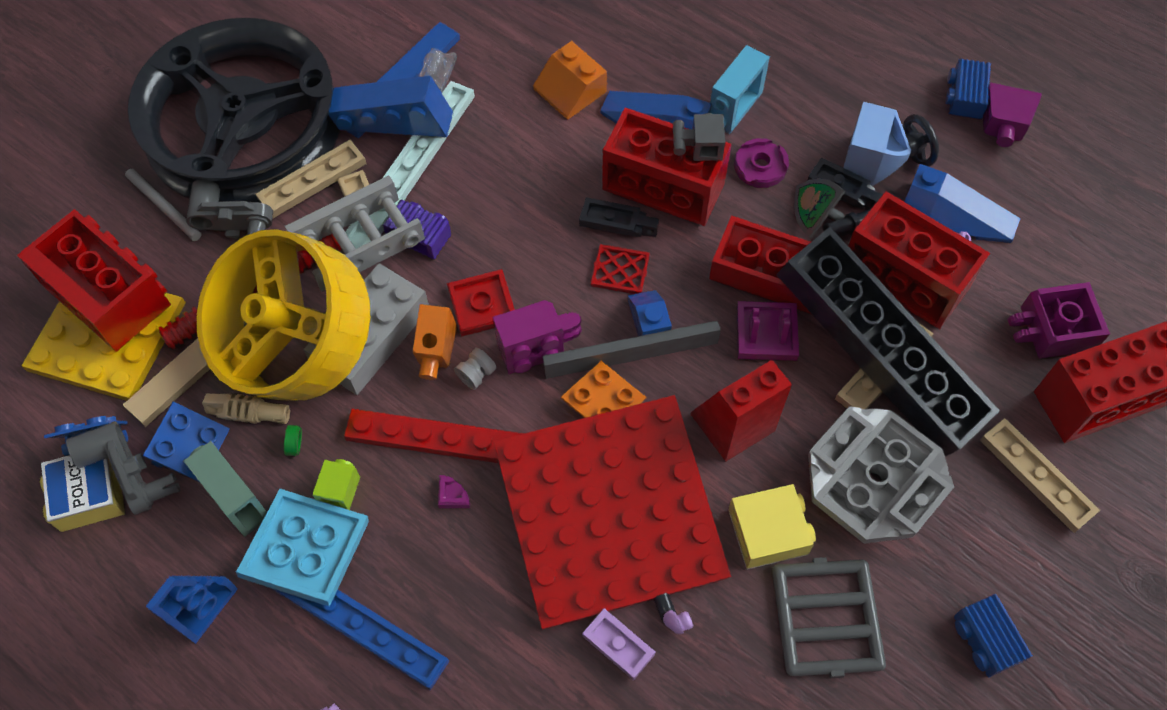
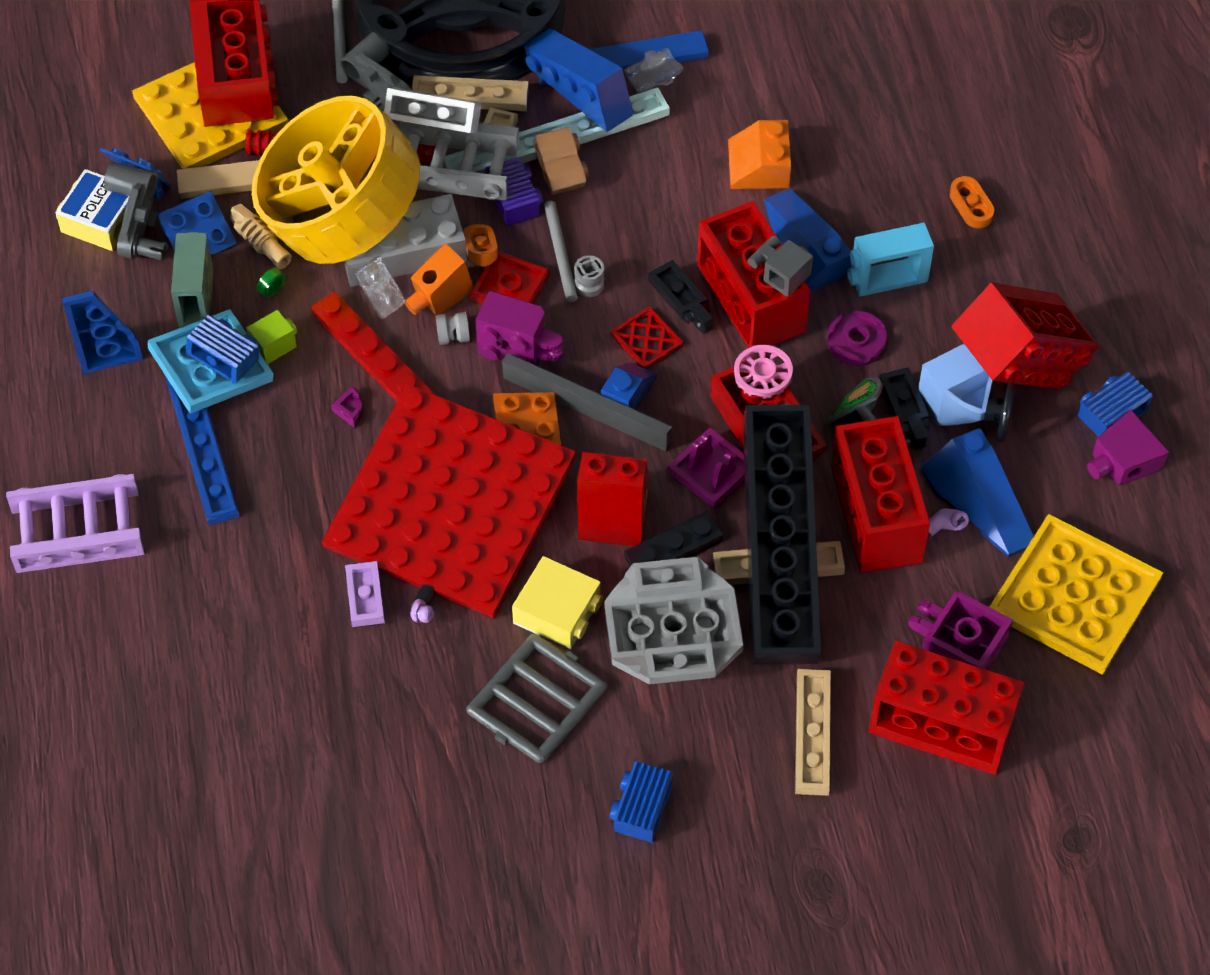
camera: 40 degrees right, 5 degrees down
none -> blue brick [186,315,259,384]
none -> clear hips [353,256,406,319]
none -> white brick [384,87,482,133]
none -> orange plate [463,224,498,267]
none -> medium nougat brick [533,127,589,196]
none -> light grey bar [544,201,578,303]
none -> light grey wheel [574,255,604,297]
none -> black plate [624,511,723,567]
none -> bright pink wheel [734,345,793,399]
none -> orange plate [950,176,994,229]
none -> red brick [951,282,1100,389]
none -> yellow plate [989,514,1163,675]

